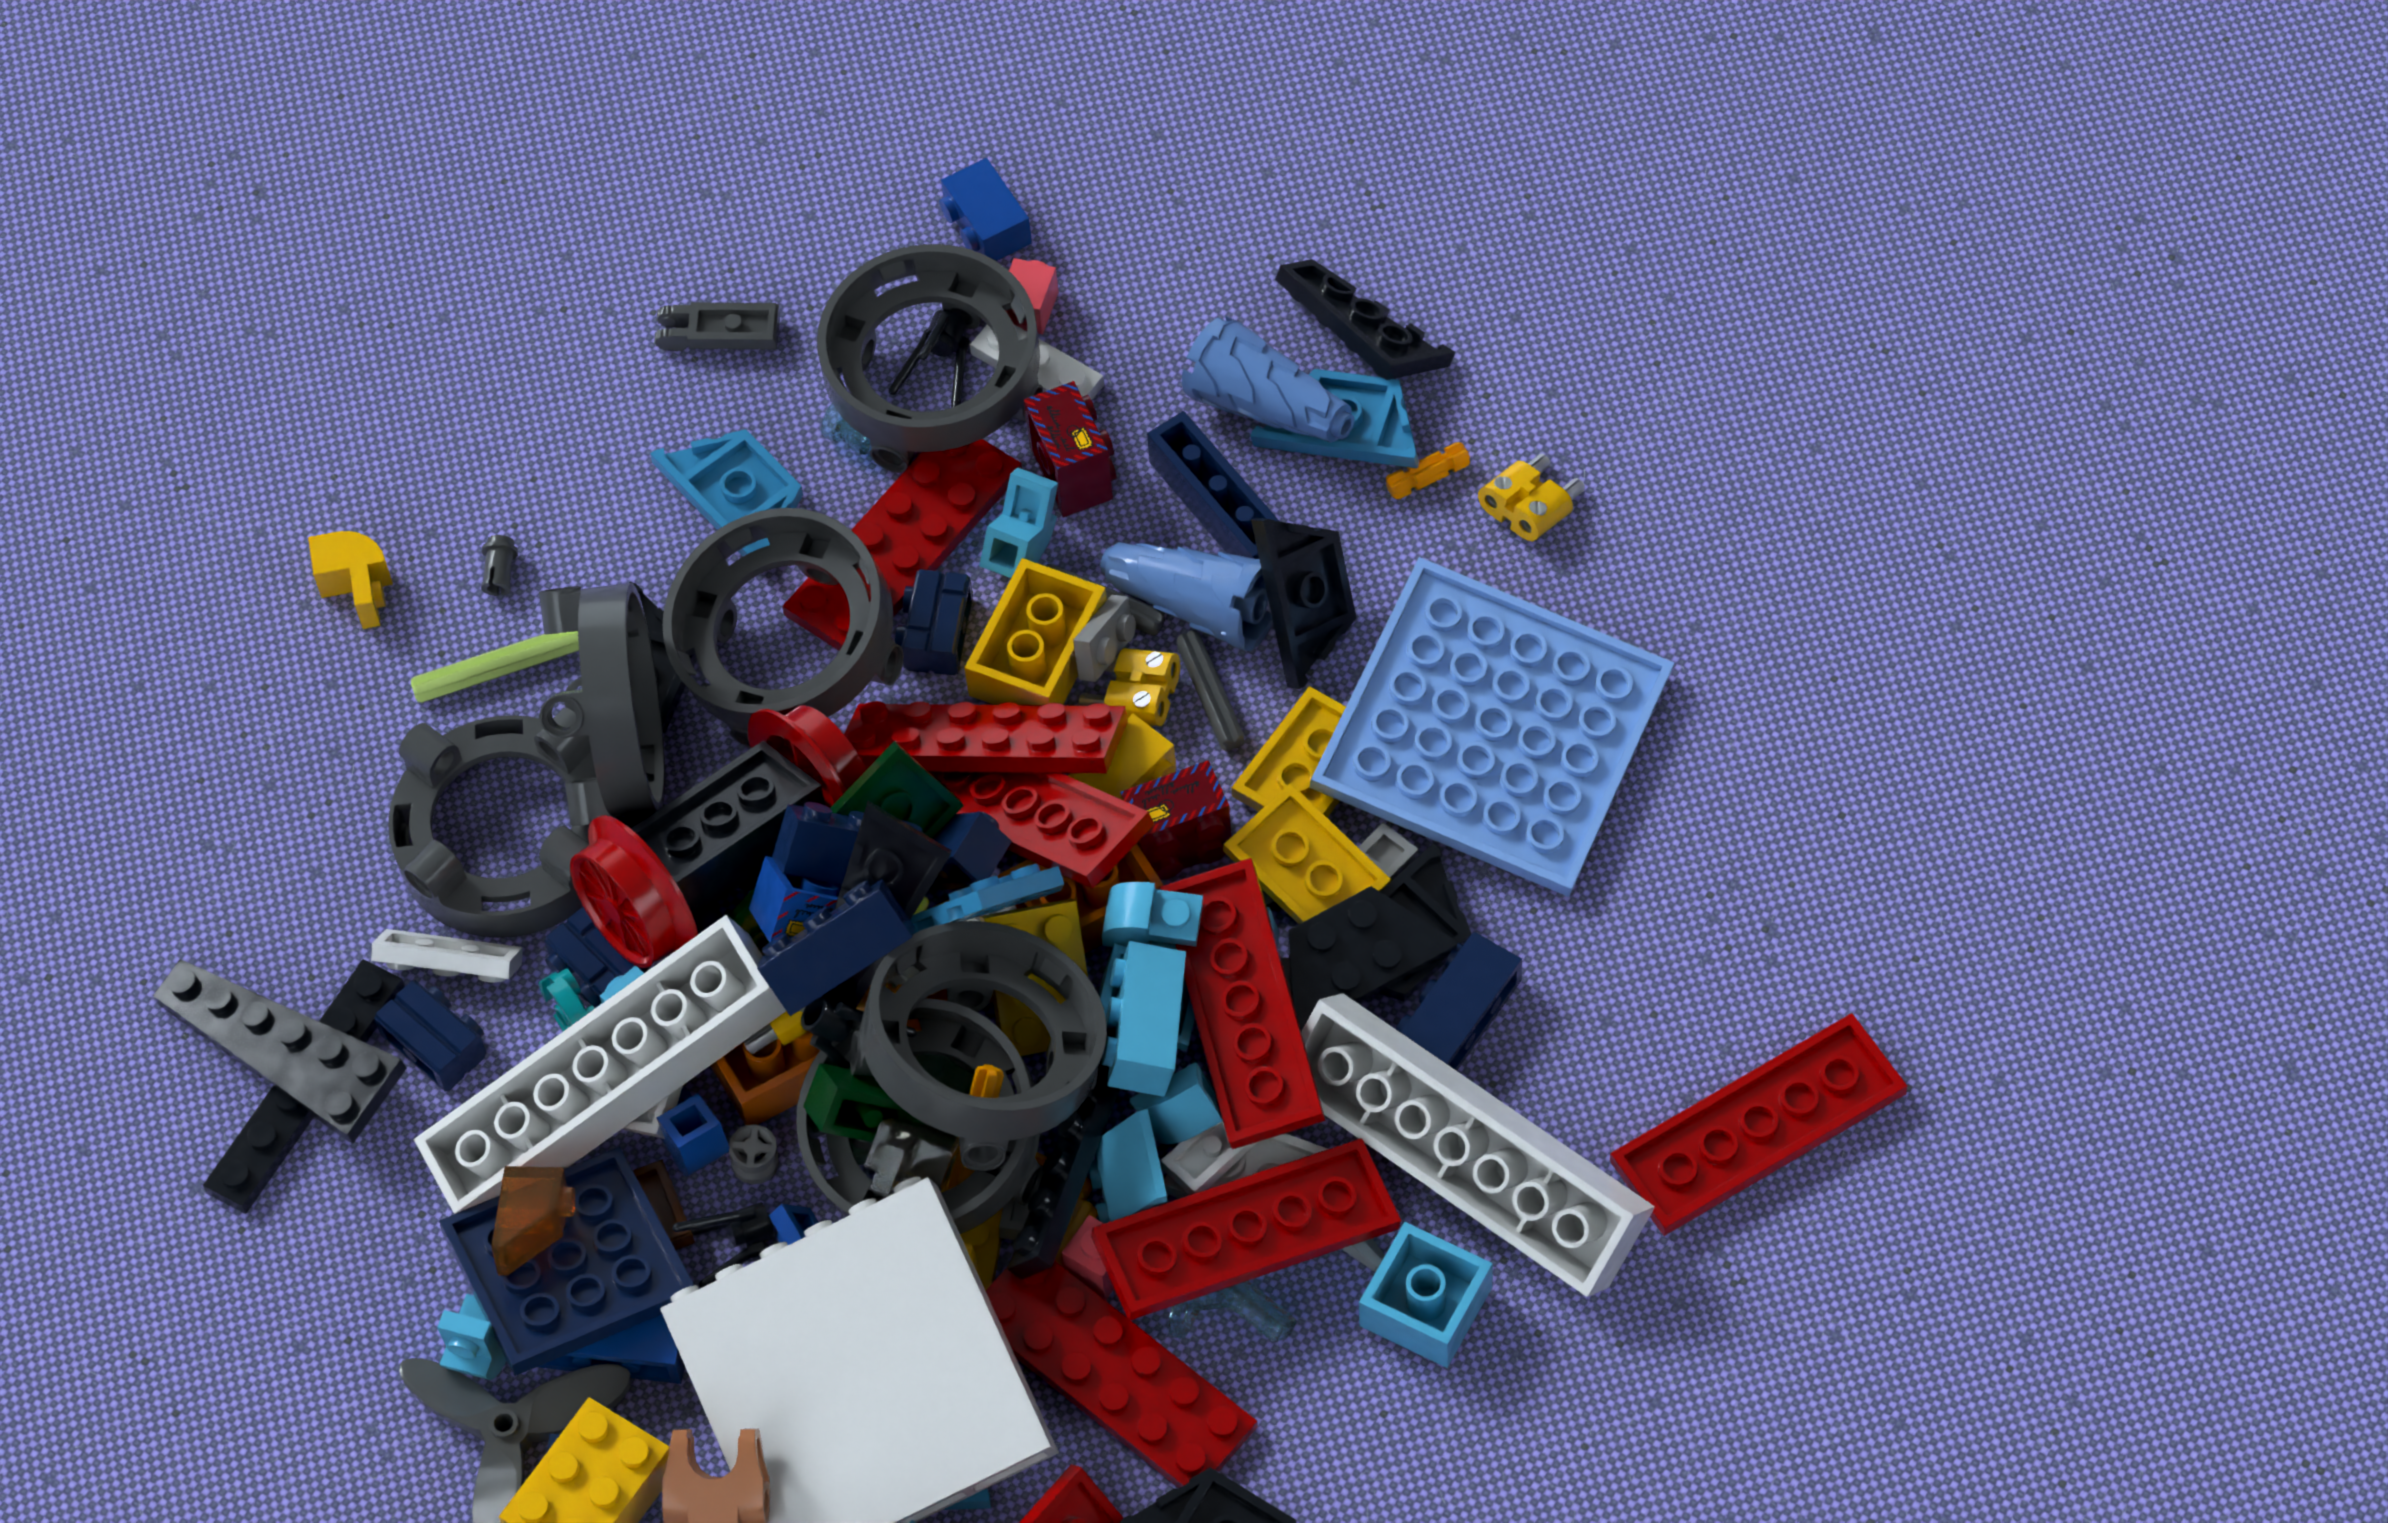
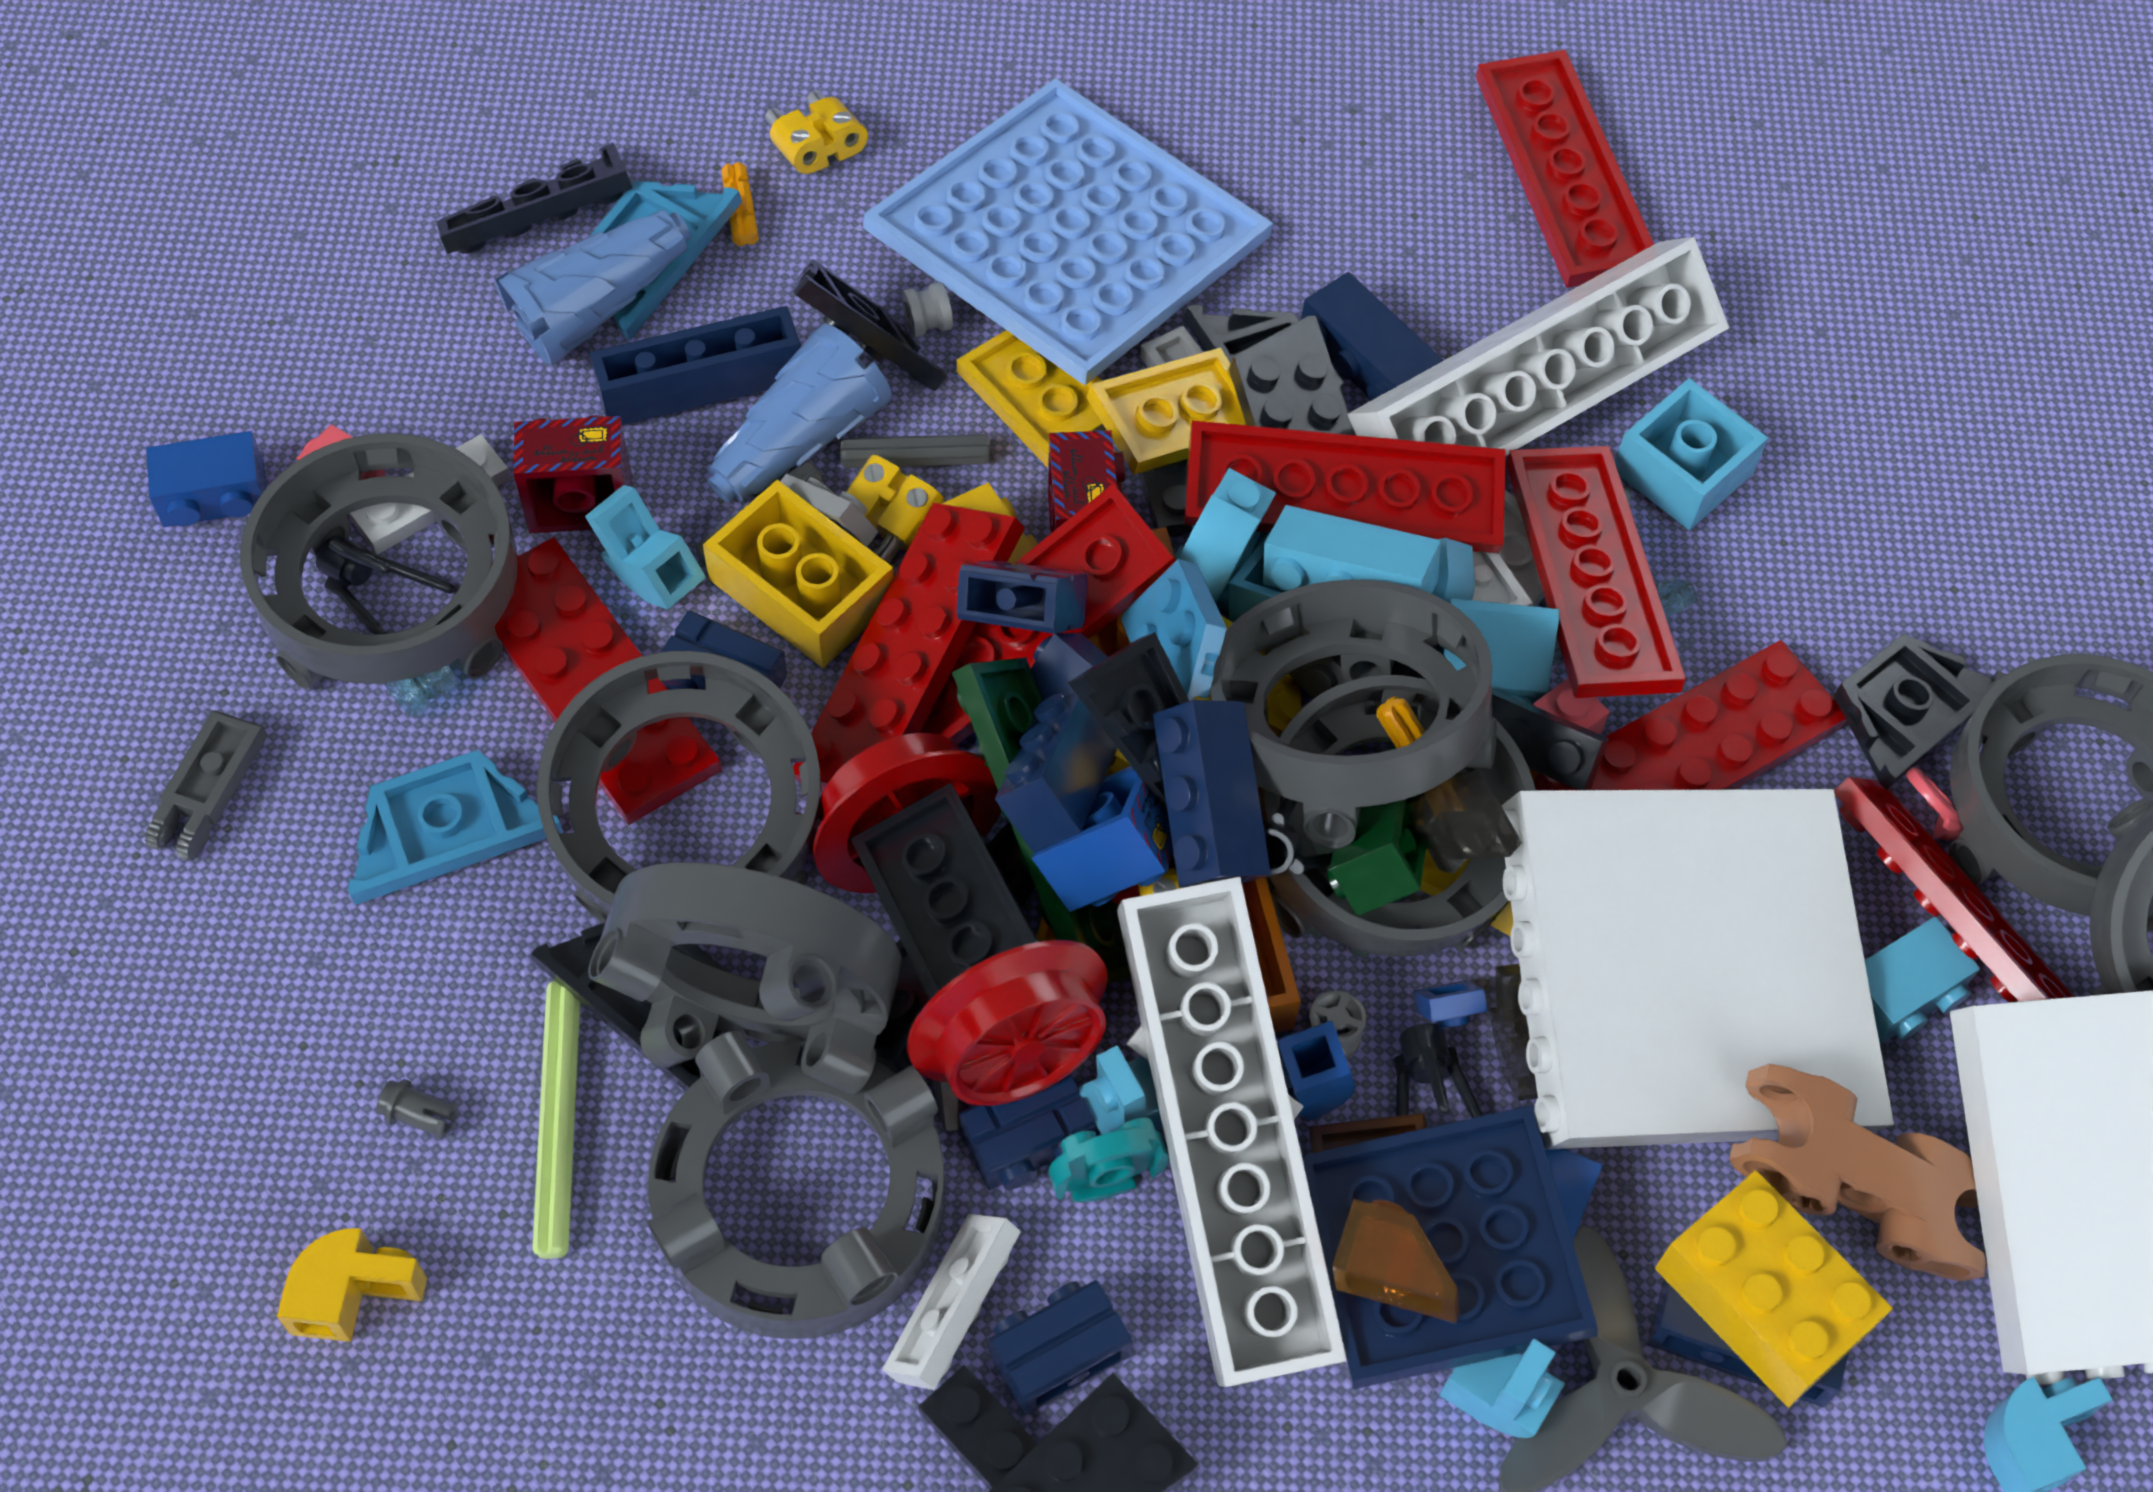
camera: 80 degrees left, 0 degrees up
none -> light grey wheel [901,281,953,338]
none -> dark blue brick [956,560,1088,634]

